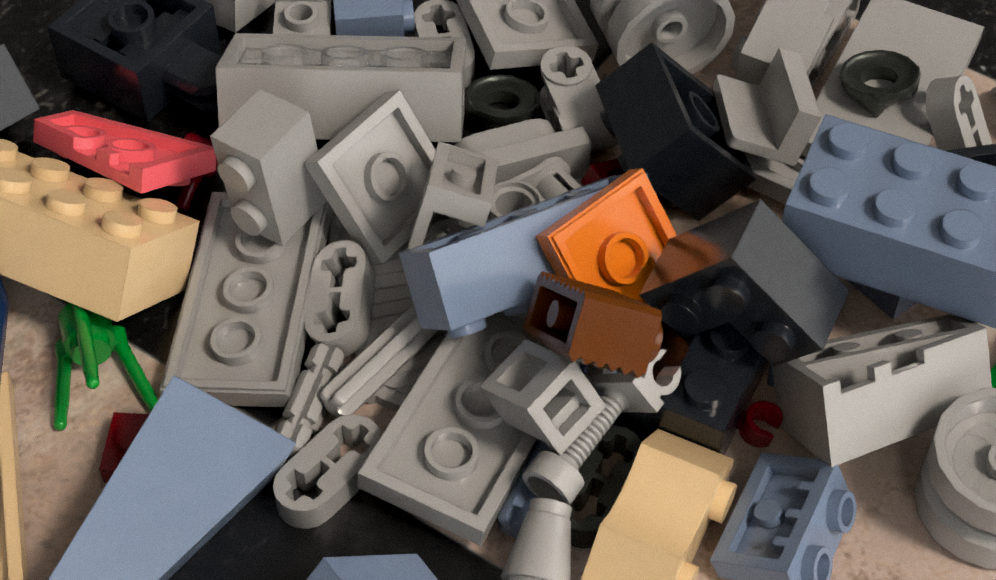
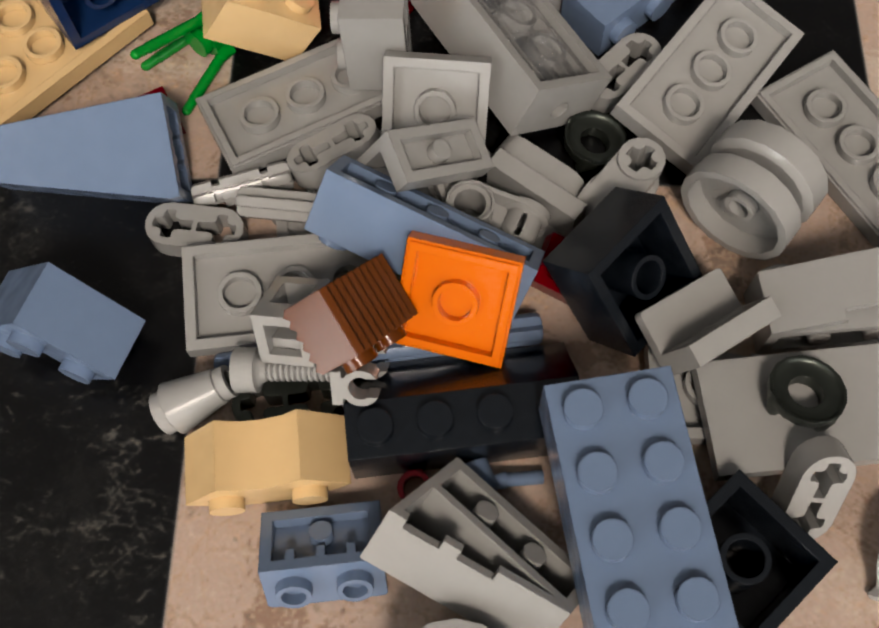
camera: 60 degrees right, 15 degrees up
black brick [639,199,849,366] -> none

